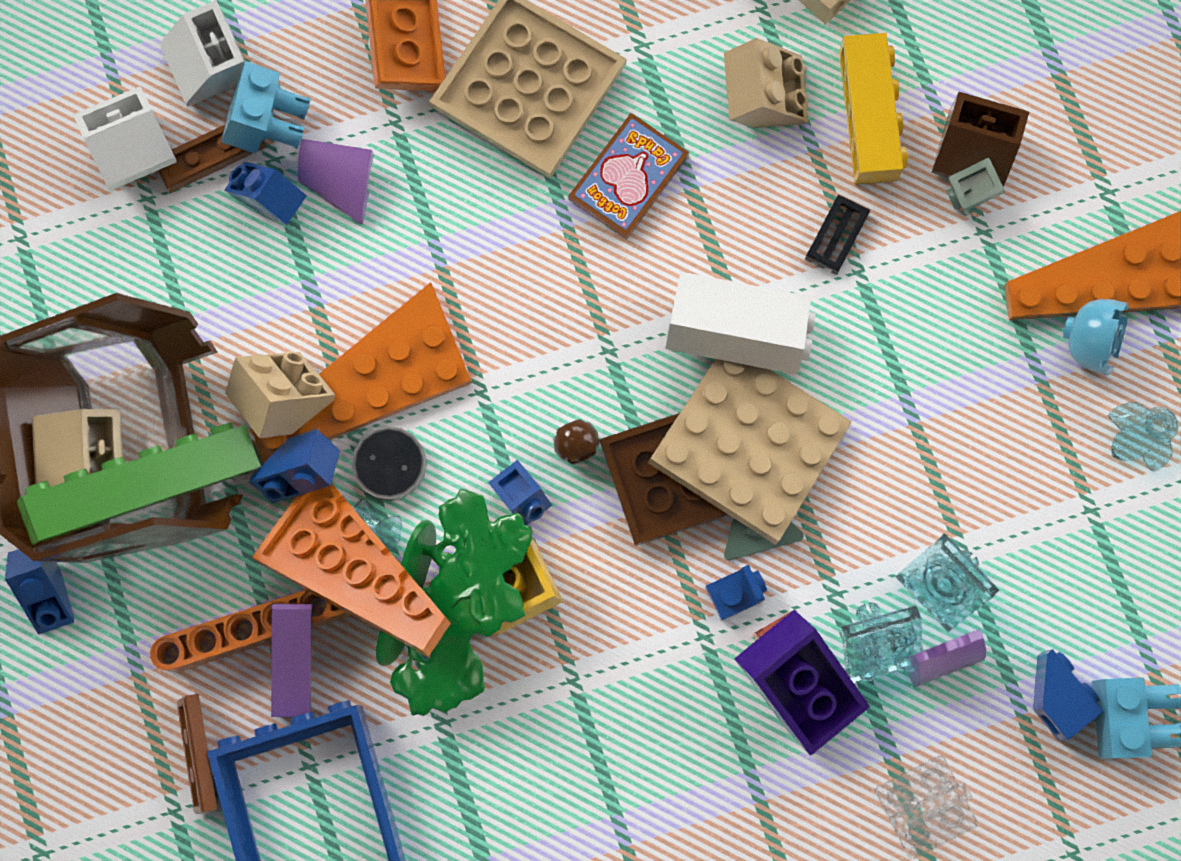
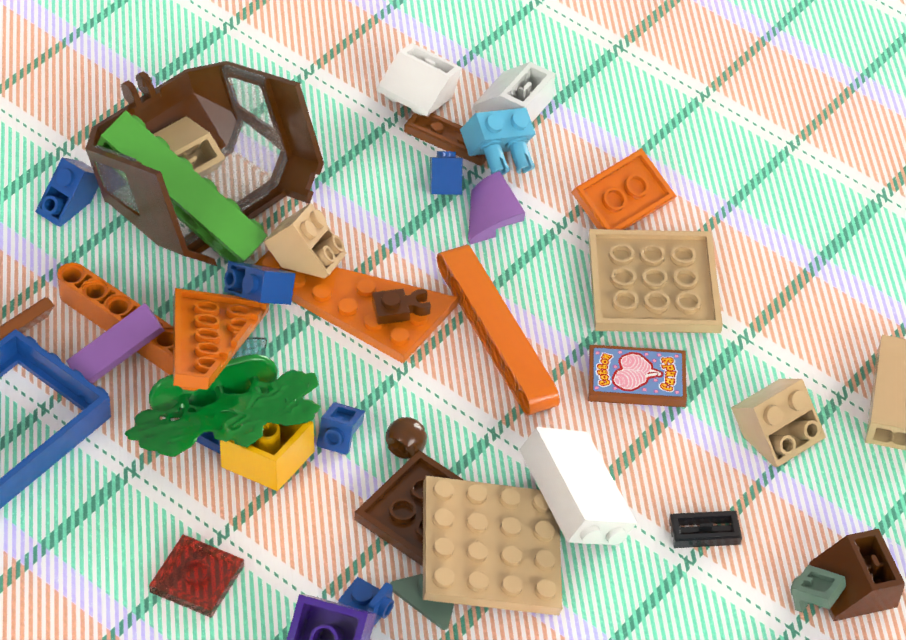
camera: 50 degrees right, 30 degrees down
black tile [352,426,427,501] -> none
yellow brick [839,33,908,185] -> none
none -> clear red tile [149,534,244,618]
none -> reddish brown plate [372,288,431,325]
none -> orange beam [437,244,560,416]

